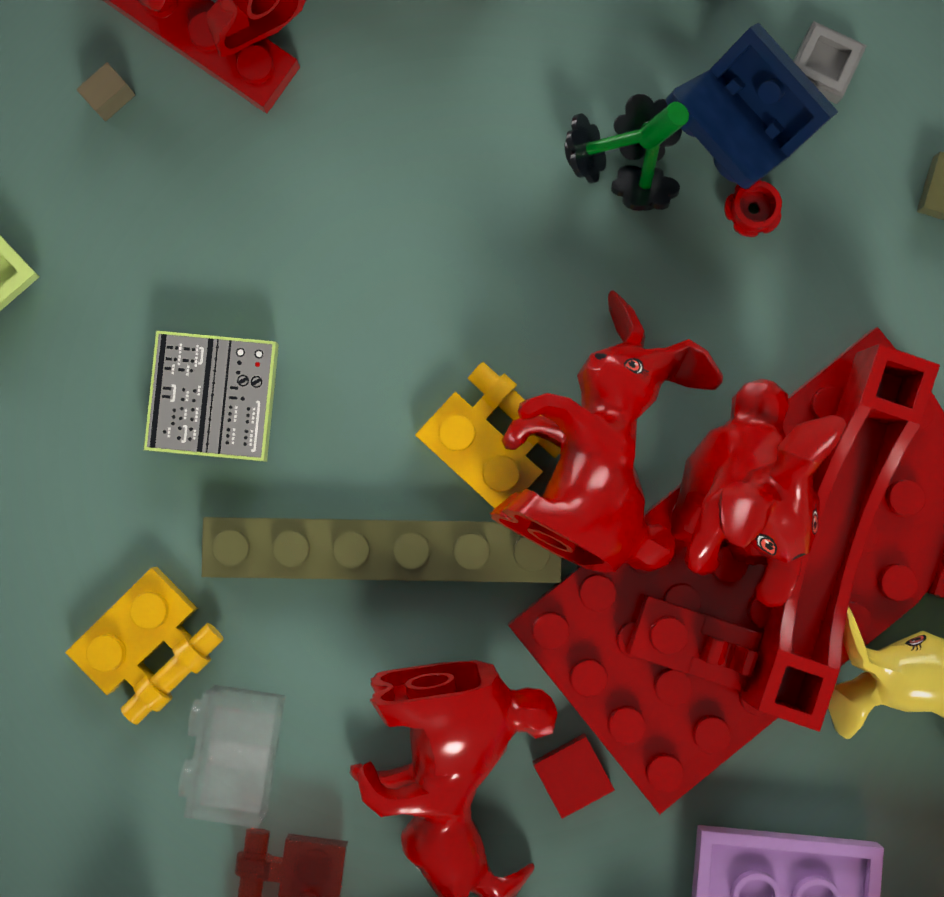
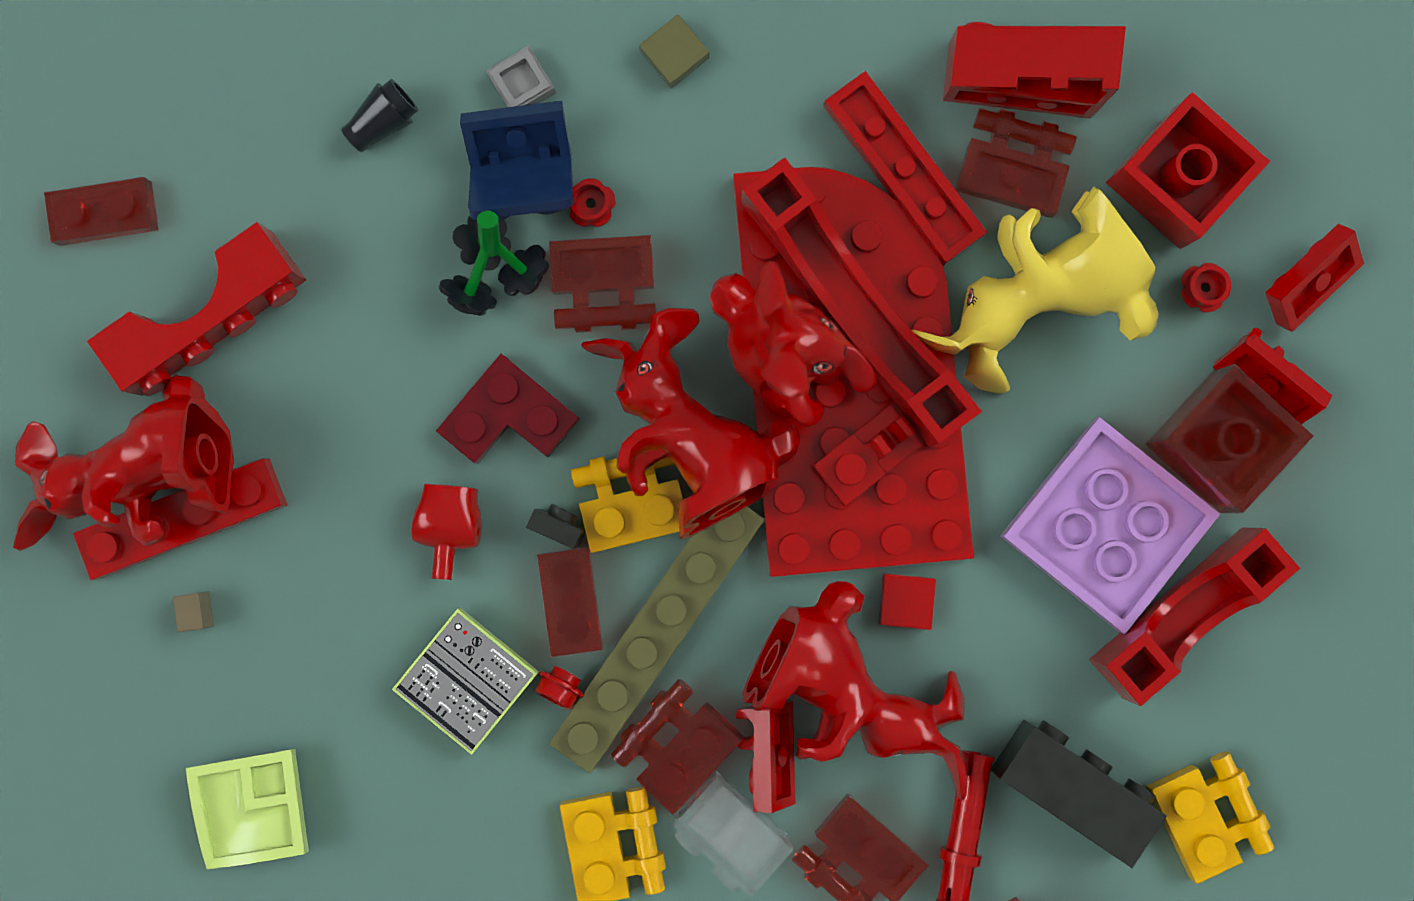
camera: 50 degrees left, 0 degrees up
none -> red piece [411,484,482,580]
none -> dark red plate [436,353,580,464]
none -> pearl dark grey plate [526,504,585,549]
none -> red plate [535,666,584,711]
none -> clear red plate [537,547,604,657]
none -> clear red plate [549,235,656,333]
none -> clear red plate [611,679,745,815]
none -> red plate [736,701,796,813]

